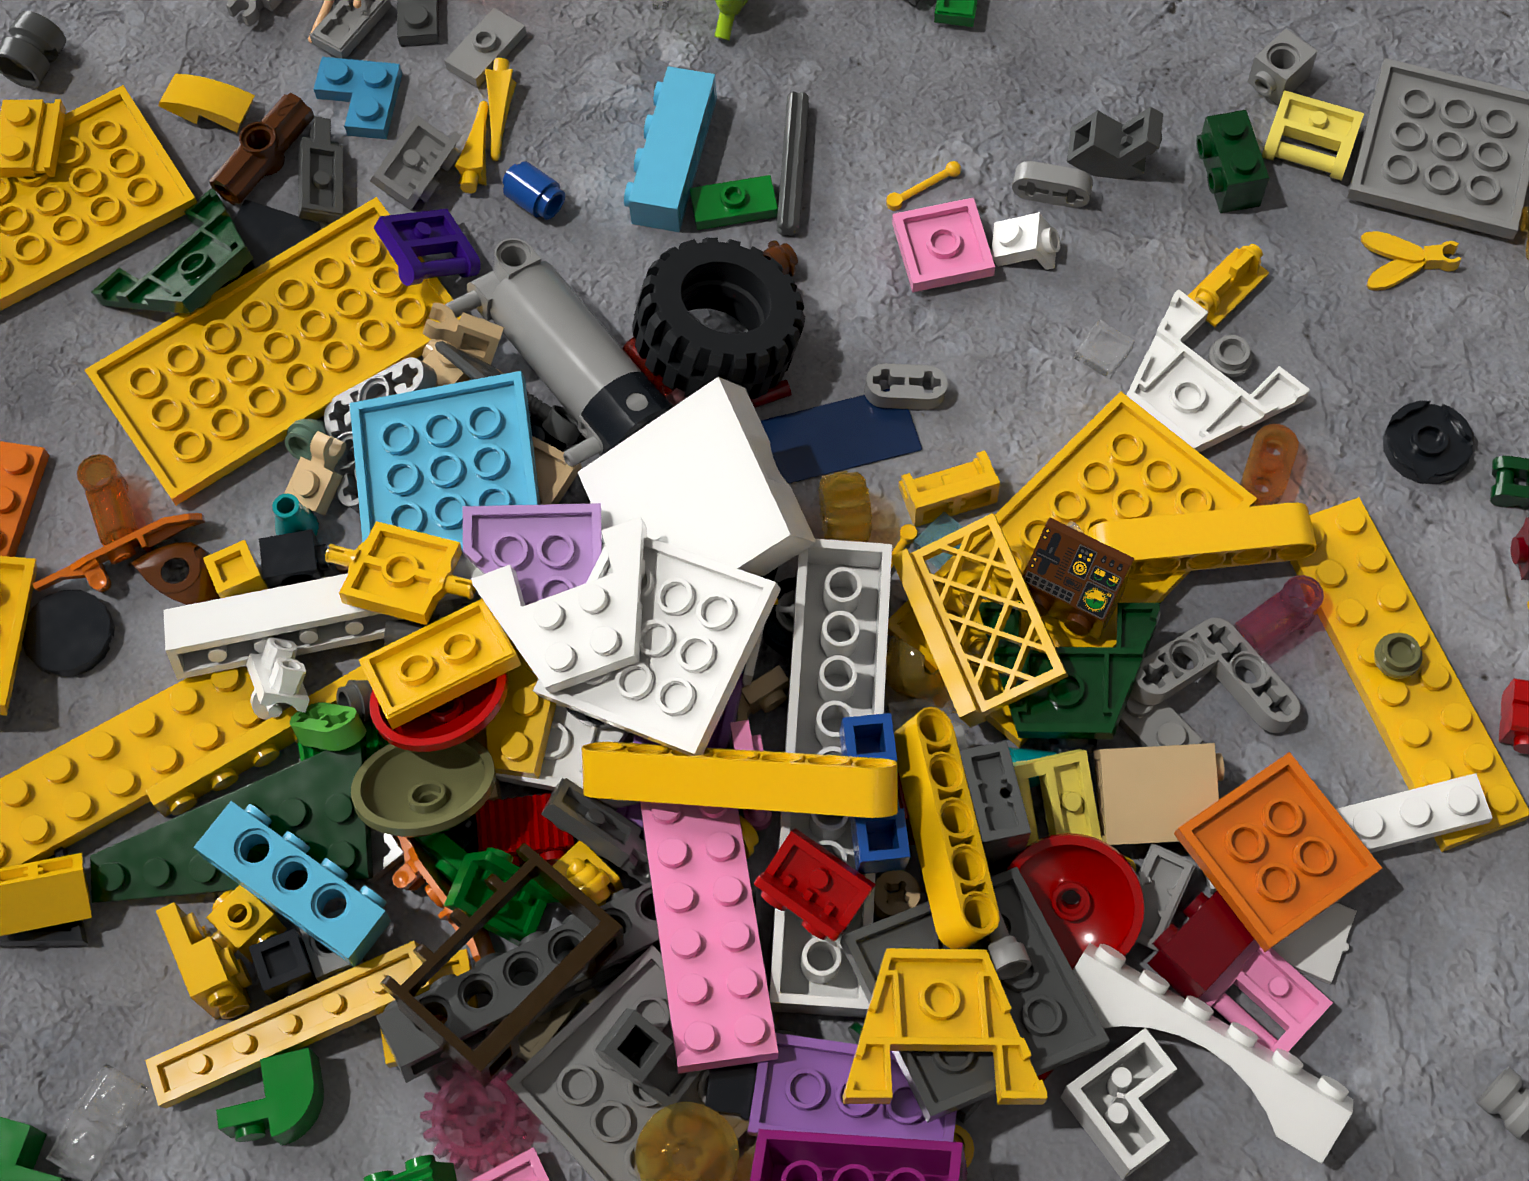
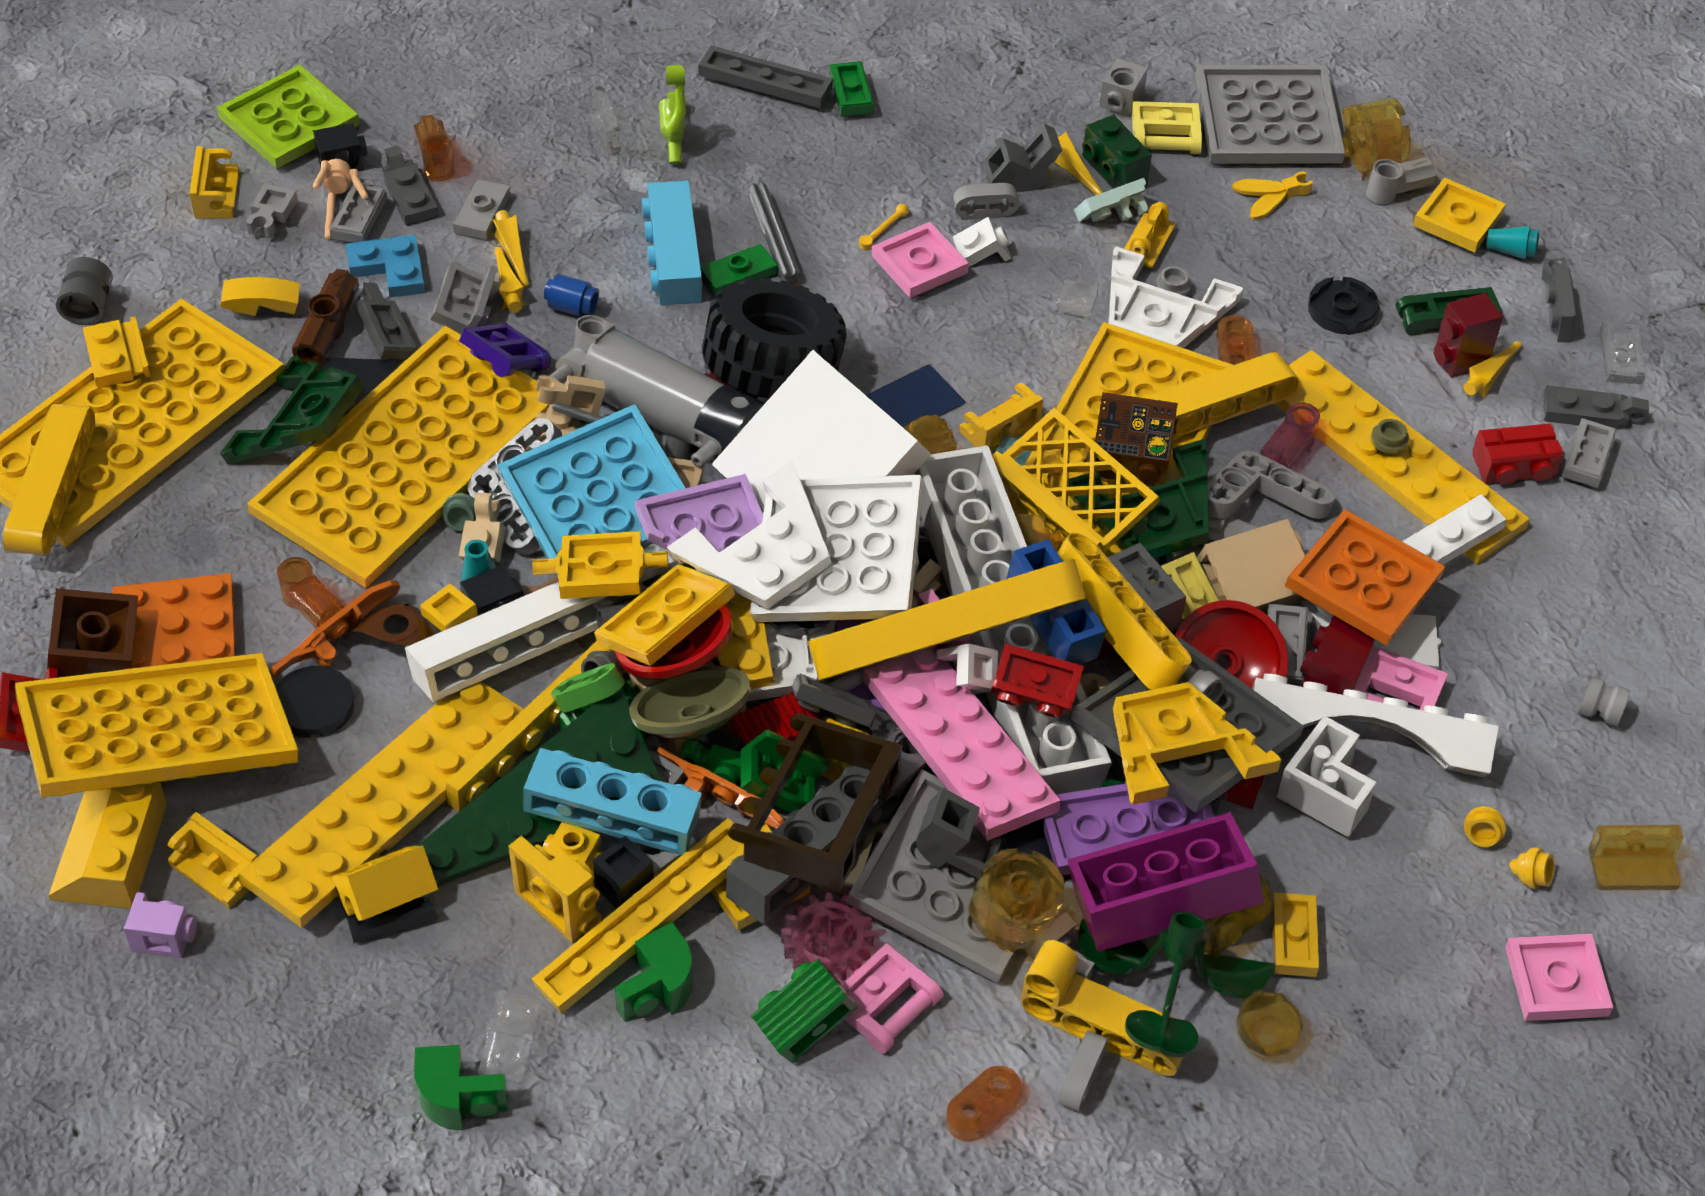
camera: 25 degrees left, 15 degrees down
white hips [246,637,310,720] -> none
light grey beam [864,363,948,410] -> none
none -> white panel [937,644,998,694]
none -> yellow piece [1054,132,1103,195]
none -> light aqua plate [1074,178,1148,222]

